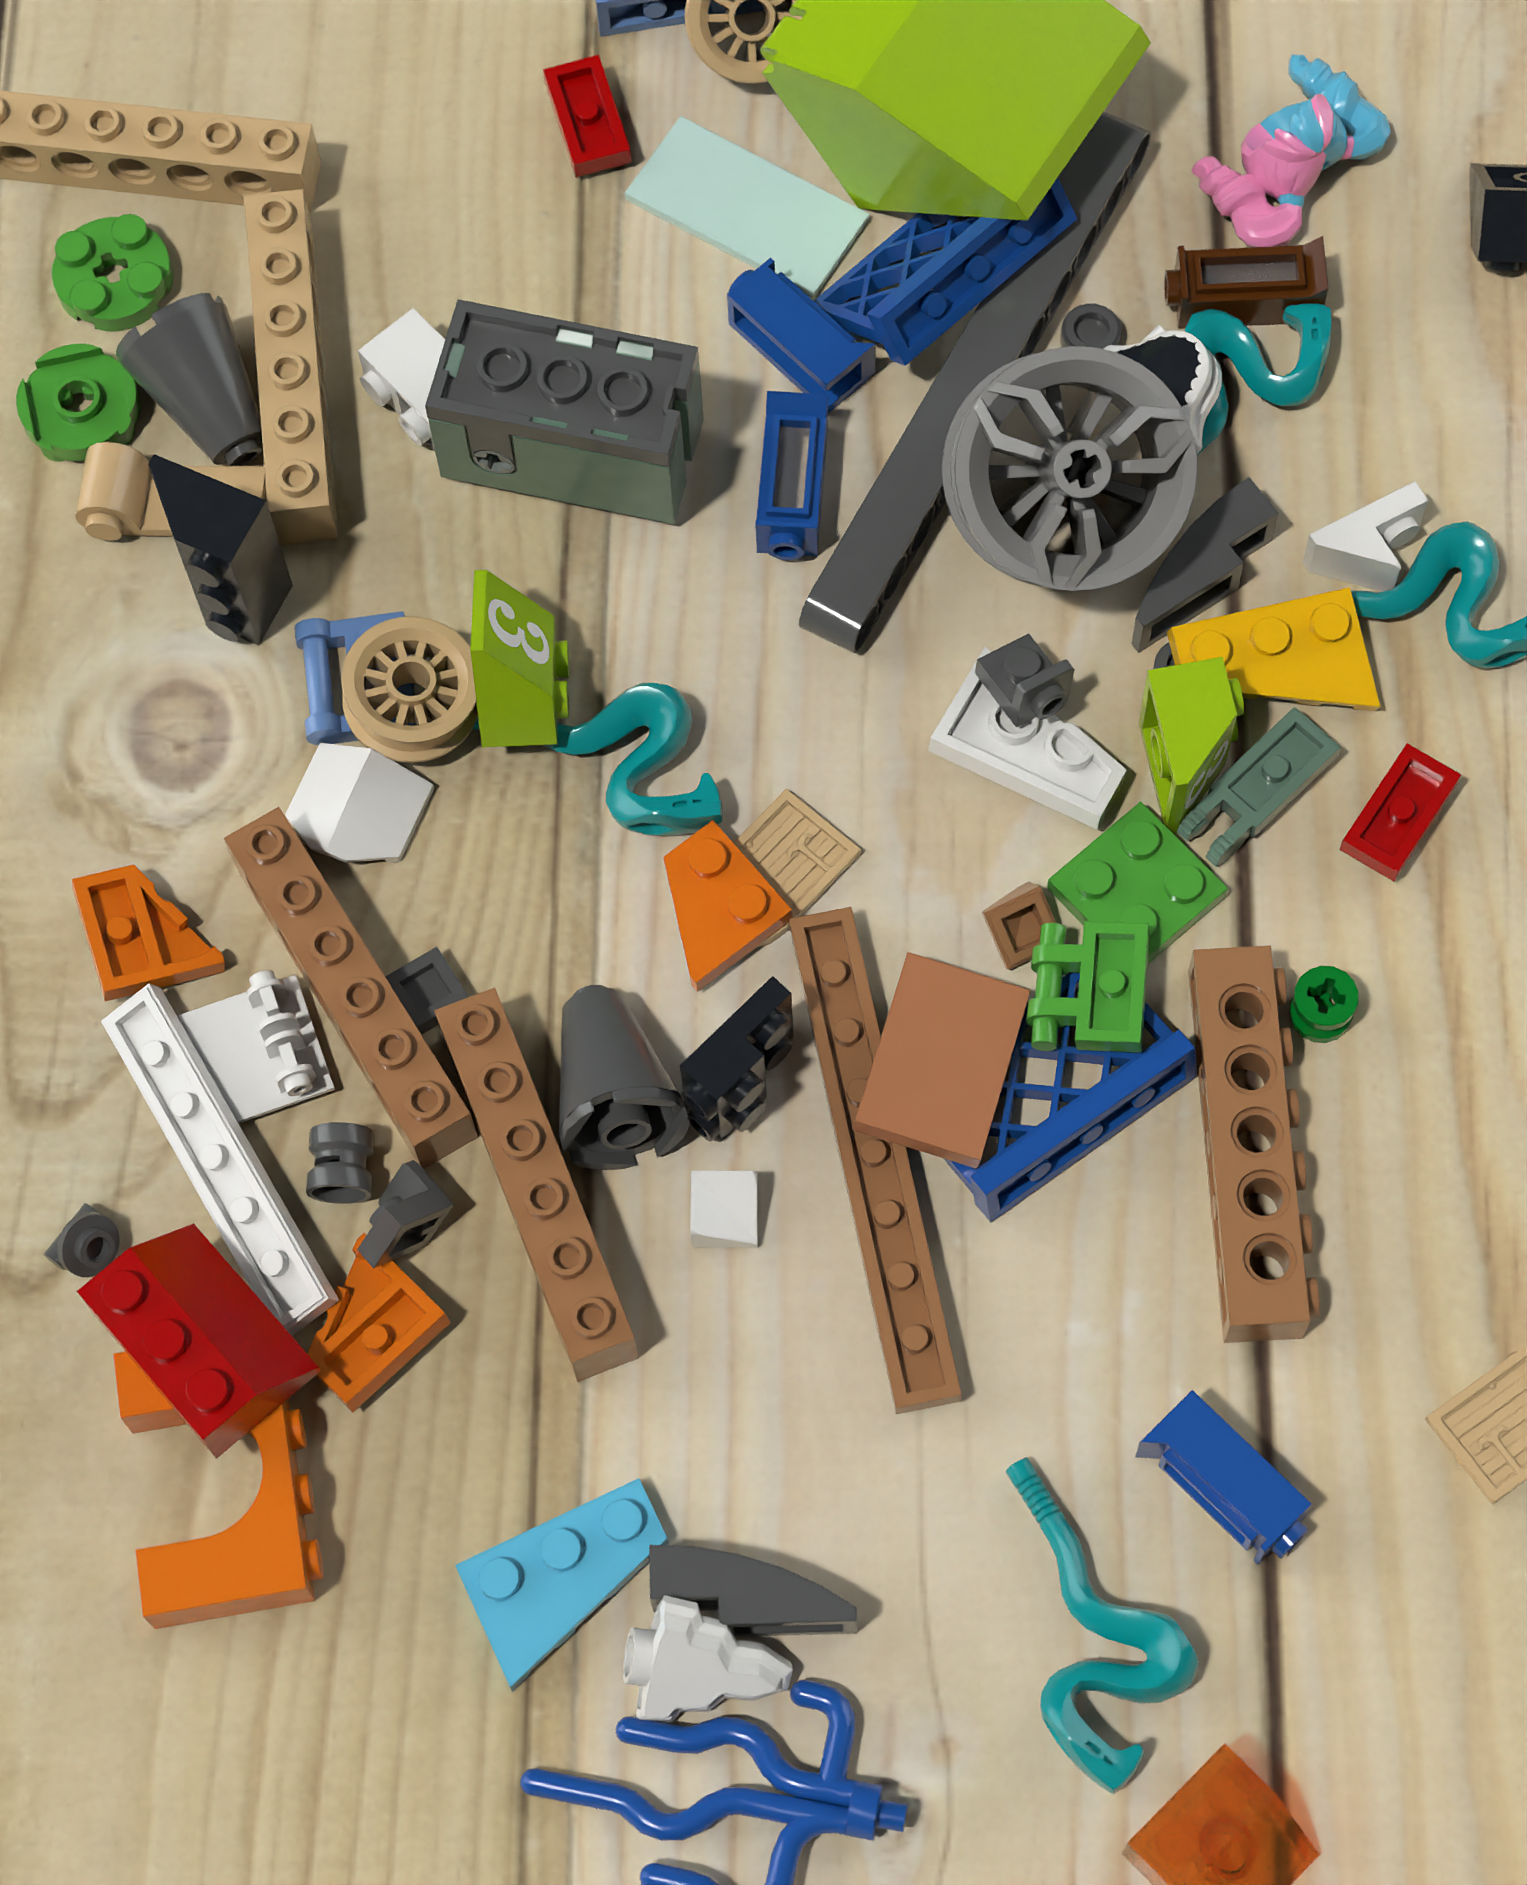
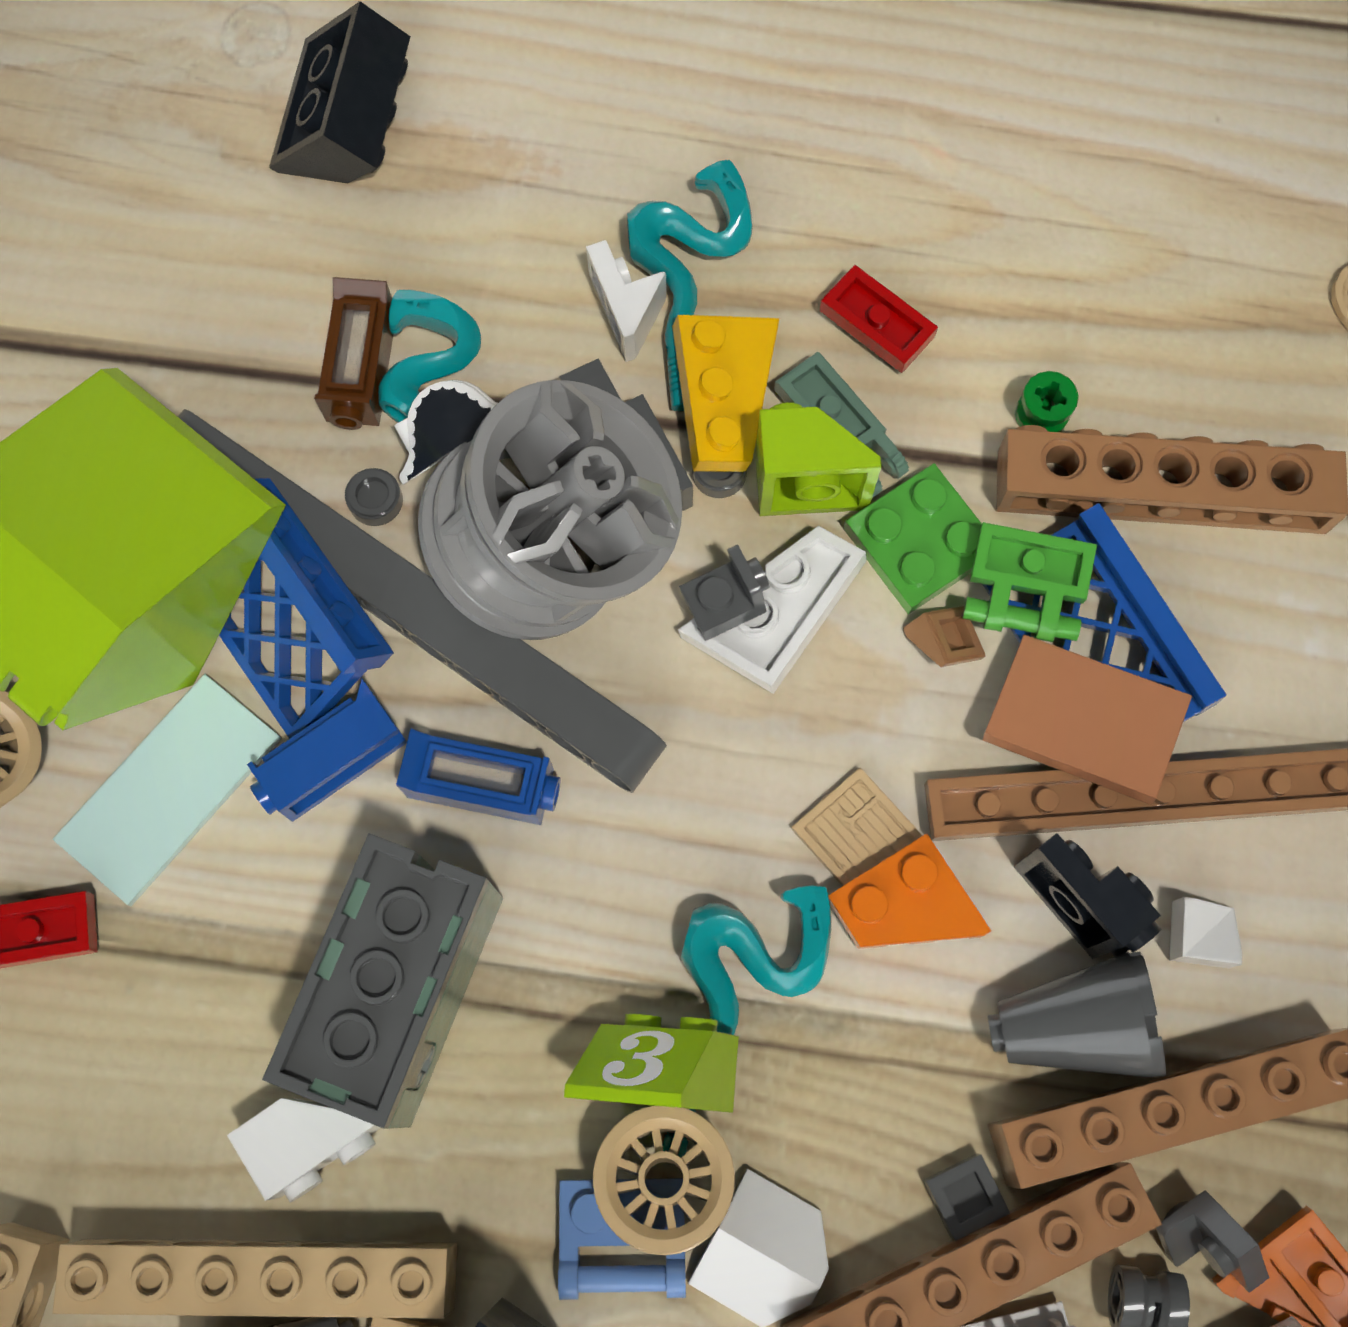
camera: 85 degrees left, 5 degrees up
hair [1192,55,1391,247] -> none

